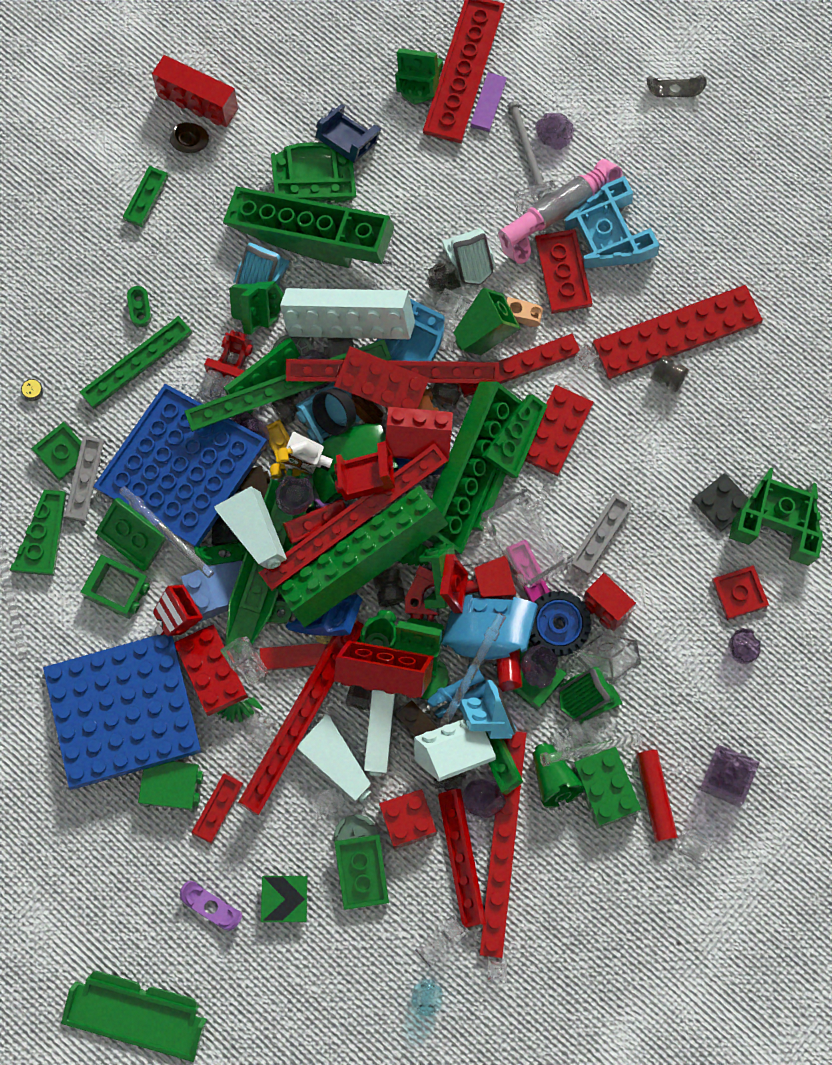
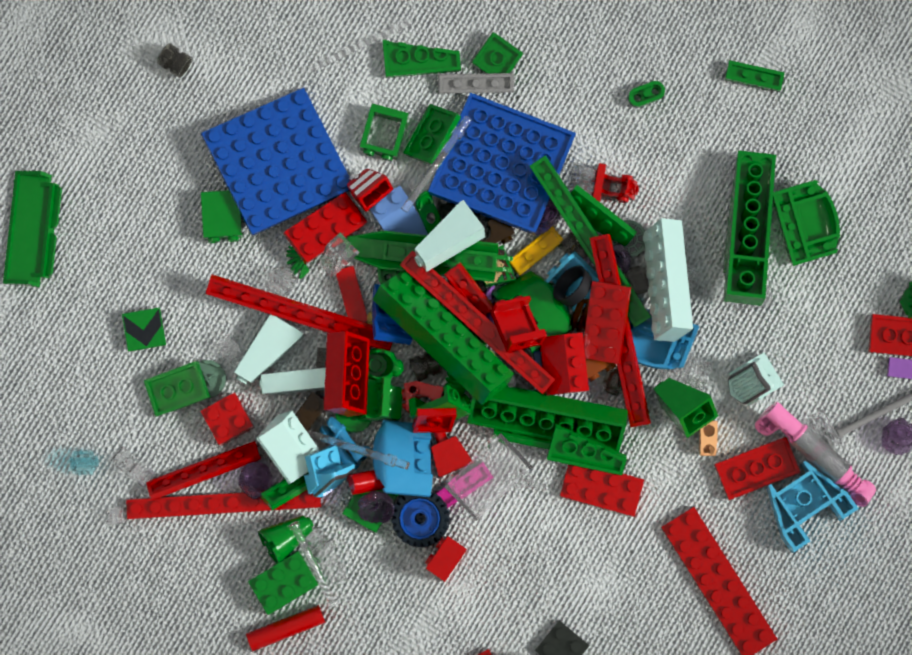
camera: 75 degrees right, 10 degrees up
light yellow tile [21,379,43,401] -> none
green plate [79,316,193,410] -> none
red brick [152,55,238,128] -> none
dark brown hat [170,122,209,153] -> none
medium lavender piece [180,881,242,931] -> none
red tile [191,773,244,844] -> none
green piece [229,281,284,335] -> none
medium azure piece [233,243,290,286] -> none
white torso [270,432,333,479] -> none
clear purple hair [275,475,314,515] -> none
dark blue panel [315,104,381,163] -> none
clear smoke brick [427,262,461,294] -> none
clear tile [457,540,501,567] -> none
red plate [458,333,581,398] -> none
green piece [559,665,623,724] -> none
light grey plate [570,493,633,575] -> none
clear wheel [573,345,600,371] -> none
clear slope [576,634,641,684] -> none
clear smoke wheel [650,355,690,393] -> none

